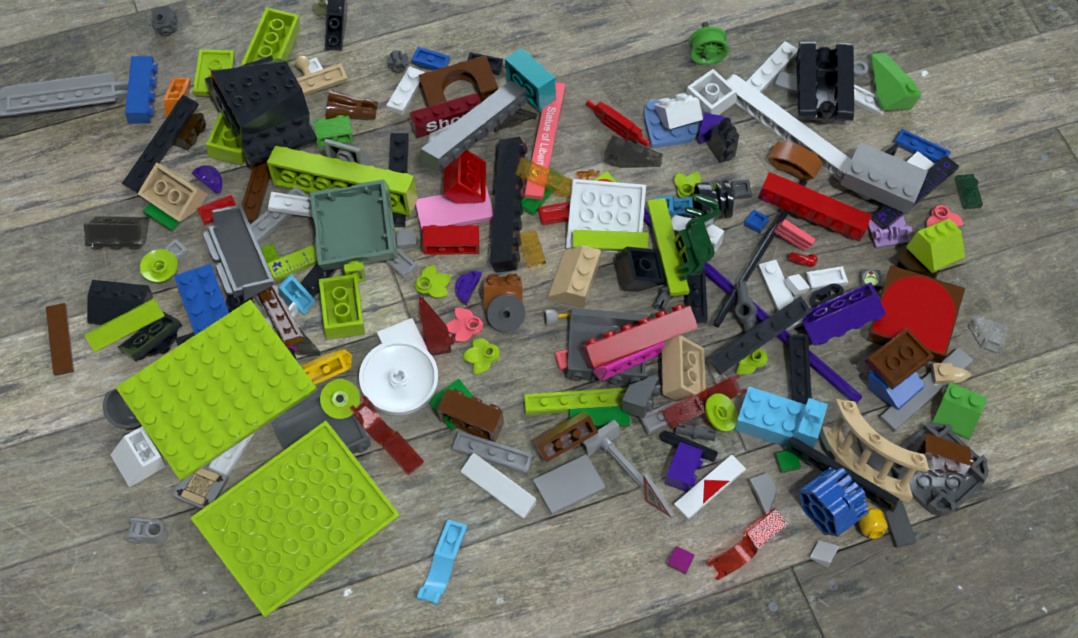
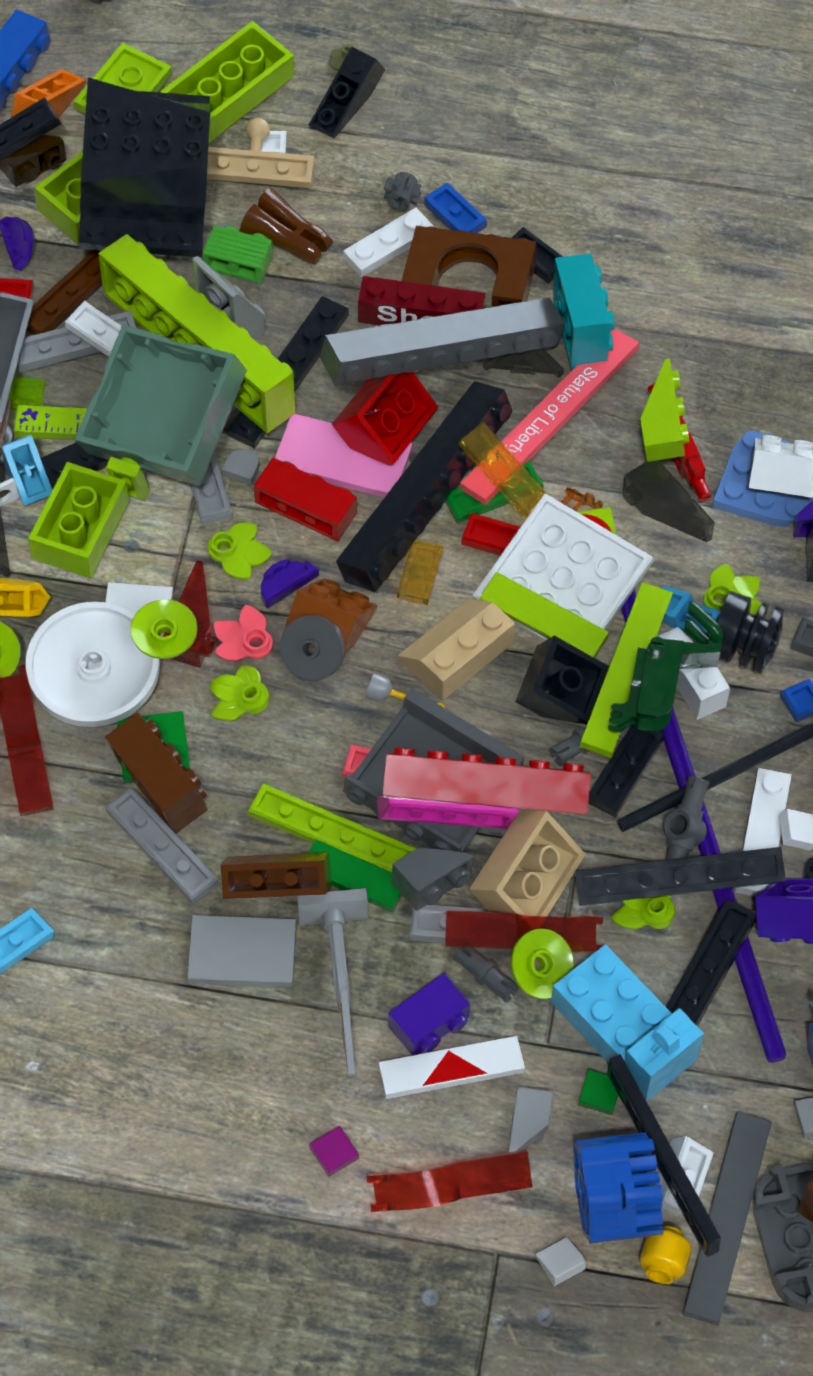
camera: 30 degrees right, 0 degrees up
white slope [461,453,536,519] -> none
black axle [661,430,718,462] -> none
tan fence [820,399,929,502] -> none
none -> lime dish [130,600,197,659]
none -> lime slope [640,358,690,462]

